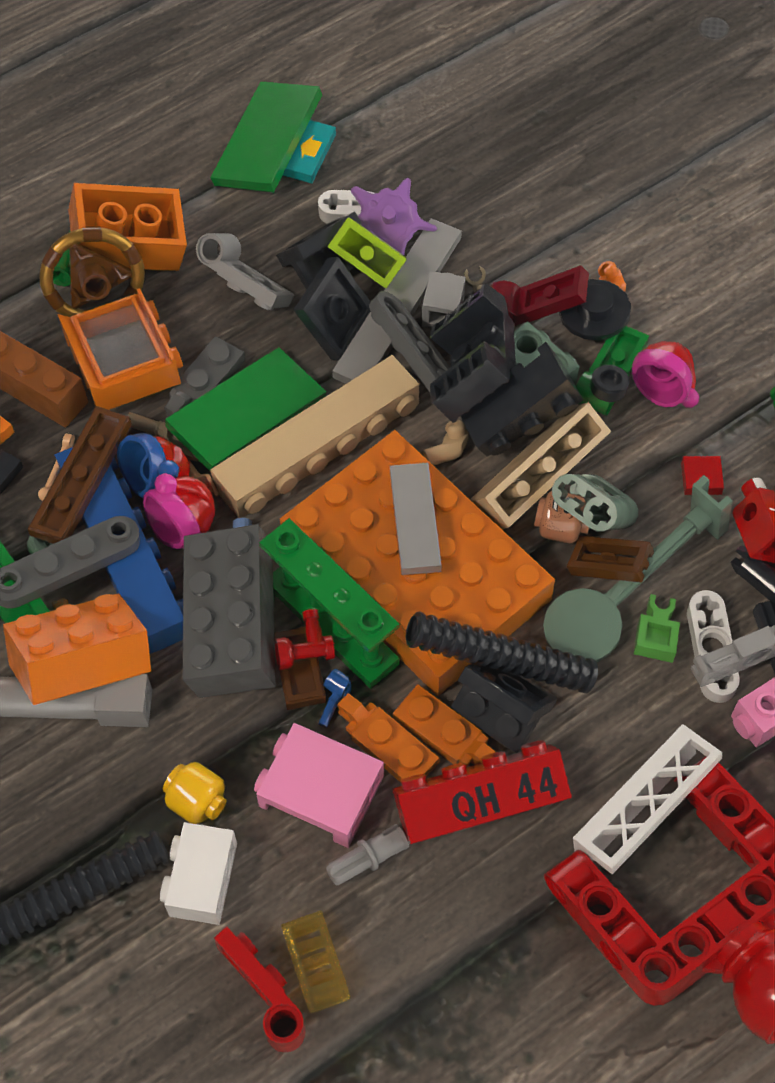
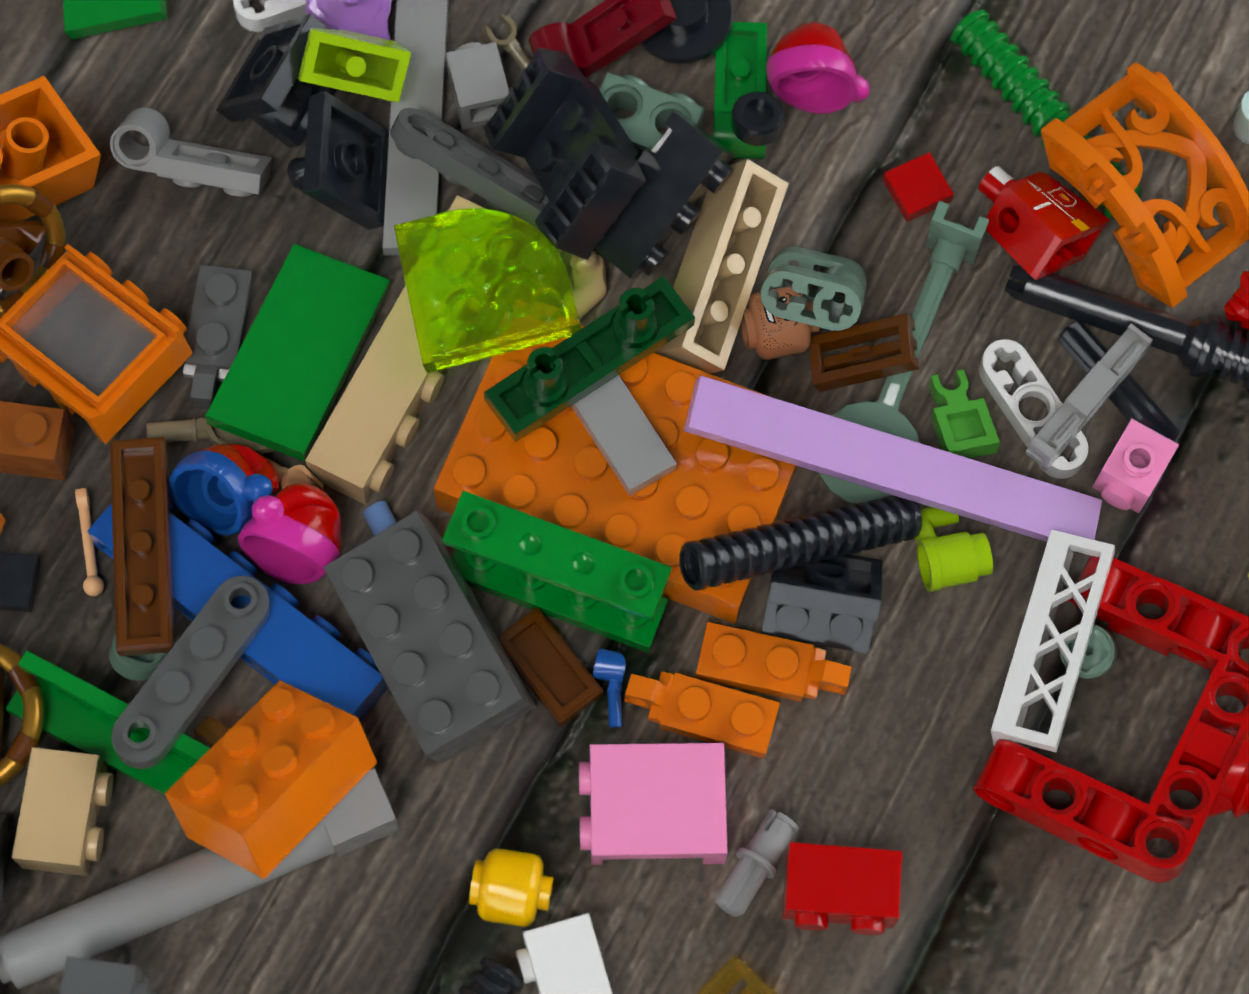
camera: 30 degrees left, 10 degrees up
red piece [274,609,335,670] -> none
red brick [392,740,572,844] -> none
none -> clear neon green plate [393,208,582,373]
none -> dark green plate [484,276,695,442]
none -> lavender tile [683,376,1102,542]
none -> red brick [782,842,902,935]
none -> lime piece [915,507,993,592]
none -> sand green tile [1060,624,1117,678]

